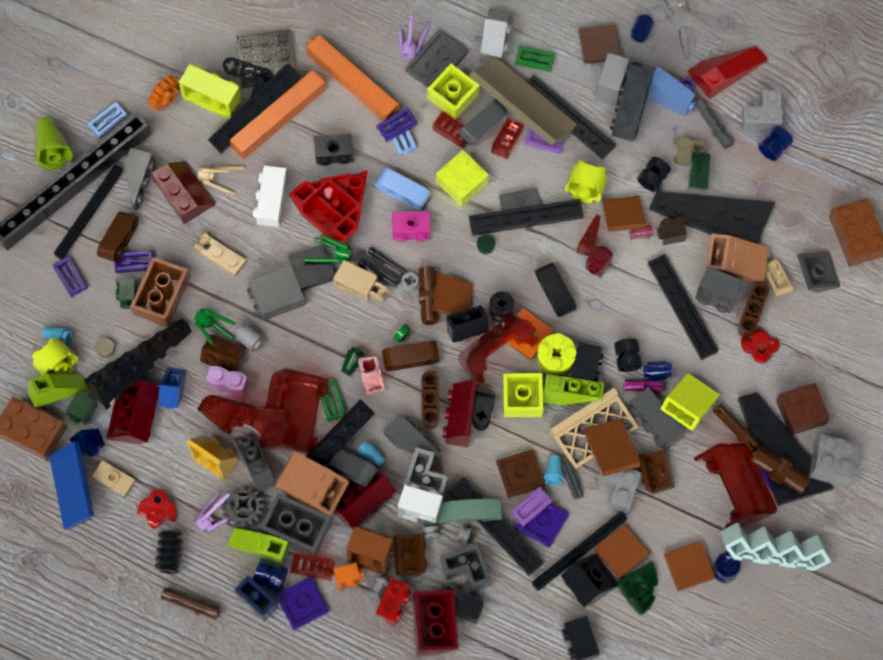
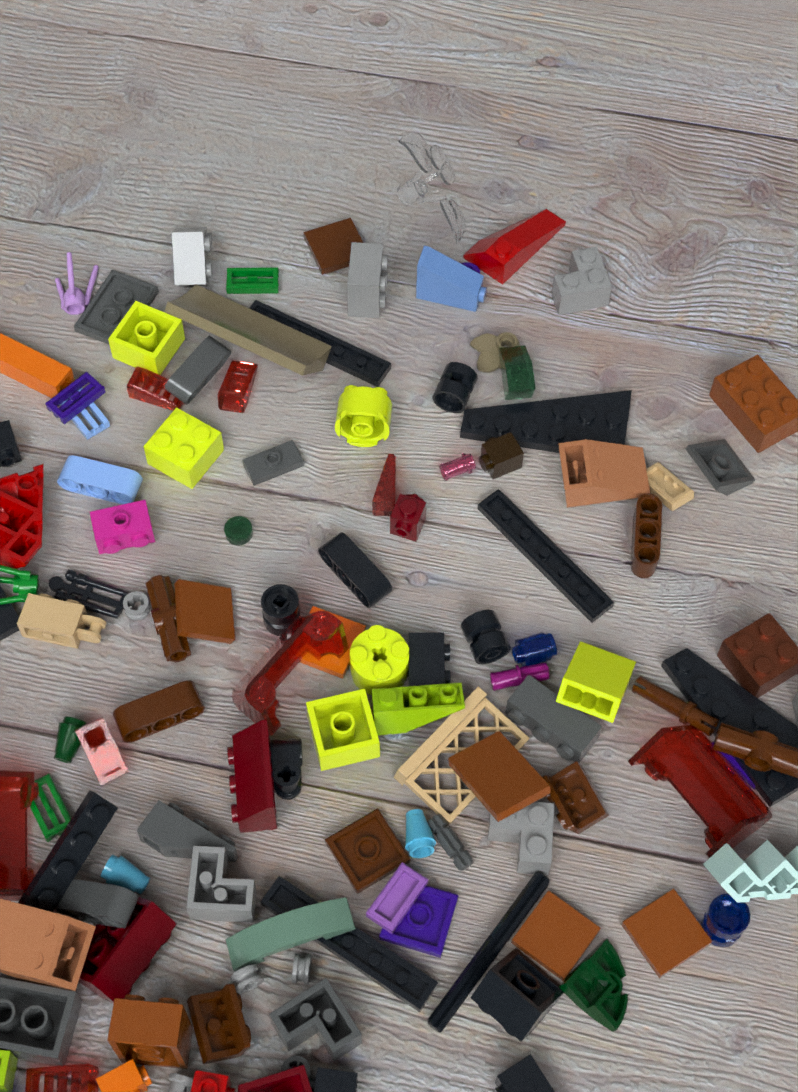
camera: 15 degrees left, 10 degrees down
green tile [393,324,411,342] -> none
white brick [398,484,443,523] -> none
reddish brown beam [421,371,439,430] -> none
black brick [446,305,489,343] -> none
black plate [469,199,583,236] -> none
medium lavender tile [525,128,565,154] -> none
dark orange tile [602,196,646,232] -> none
black brick [610,62,655,142] -> none
clear blue brick [631,14,654,43] -> none
dark grey pin [695,98,734,149] -> none
dark grey brick [695,266,743,313] -> none
red plate [741,329,779,364] -> none
clear blue wheel [758,126,793,161] -> none

